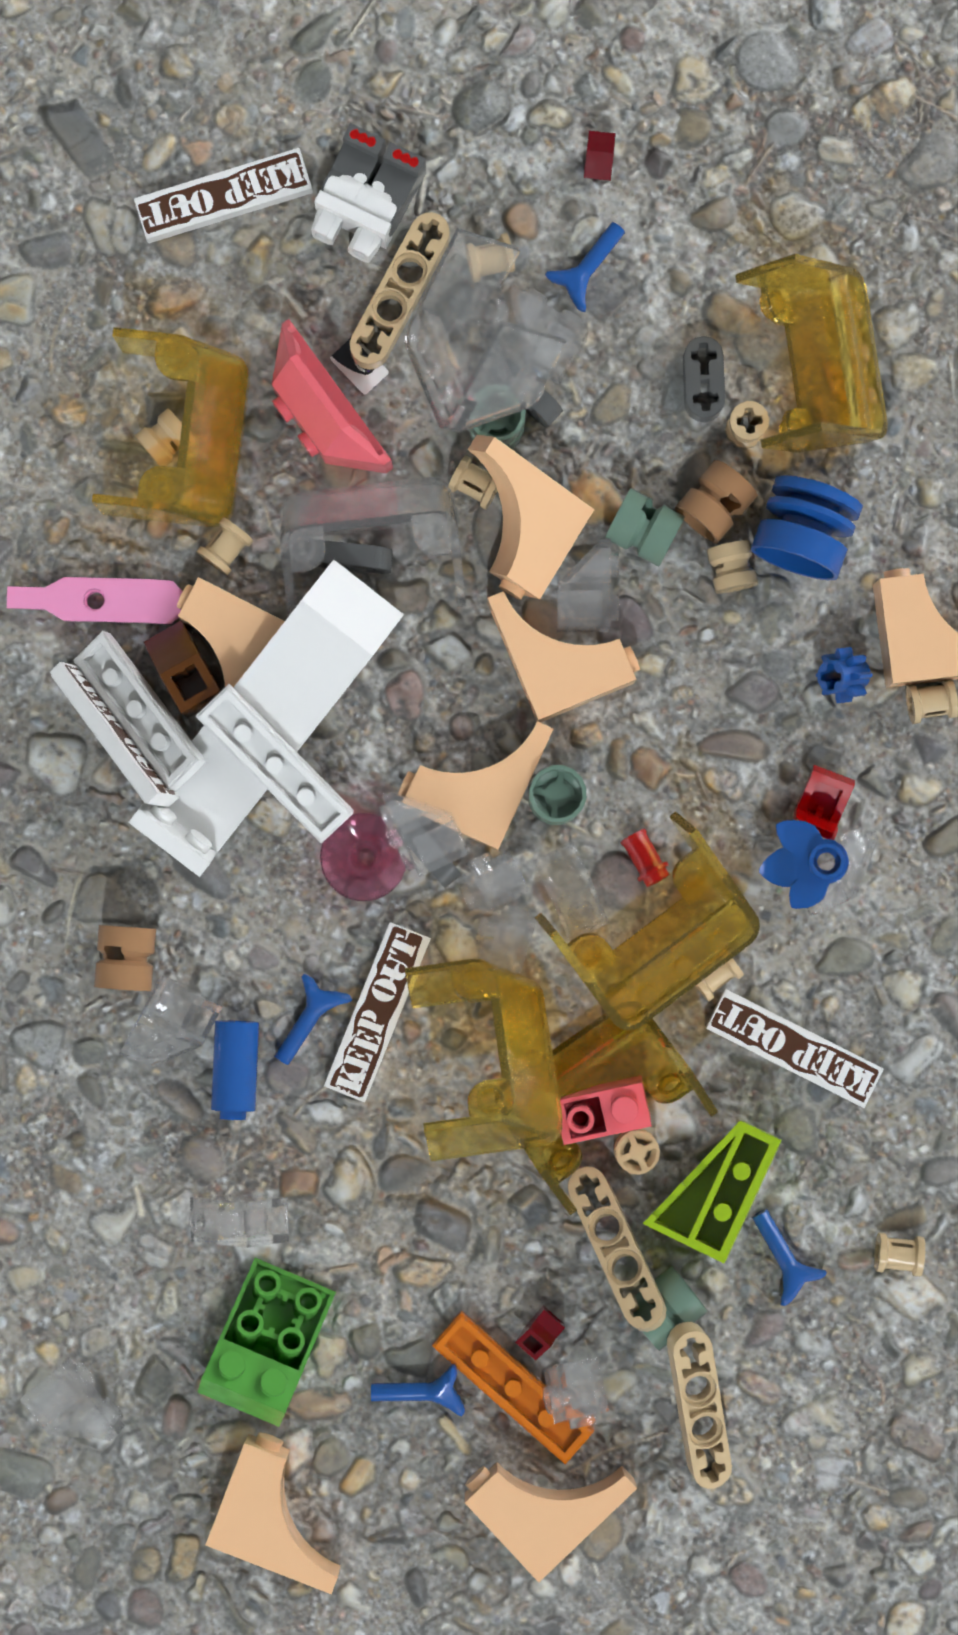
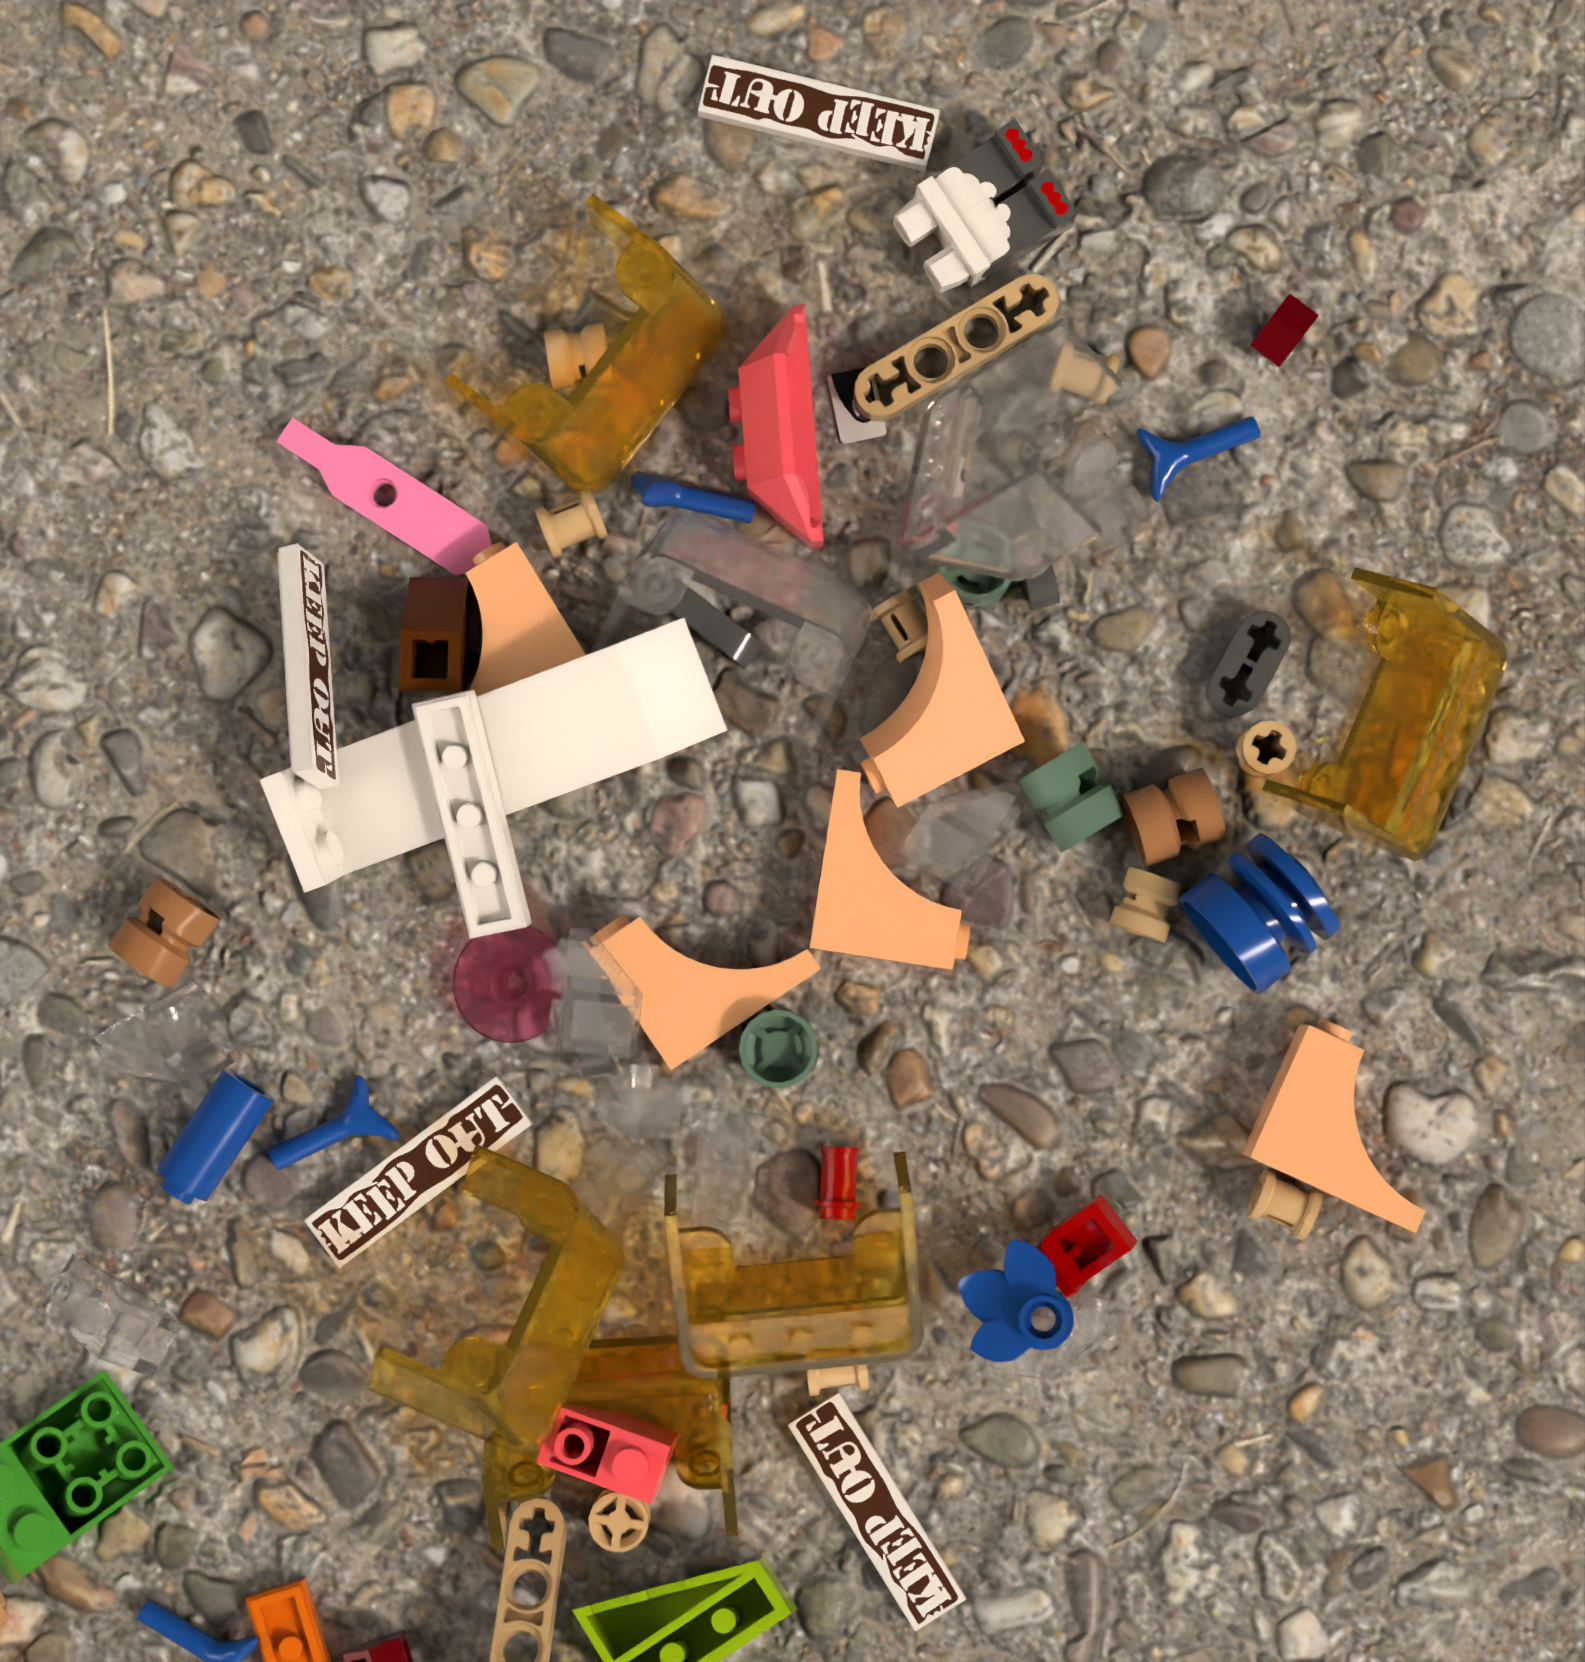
camera: 30 degrees right, 0 degrees up
white tile [73,631,207,791] -> none
blue gear [816,647,873,703] -> none
none -> blue piece [630,471,755,524]

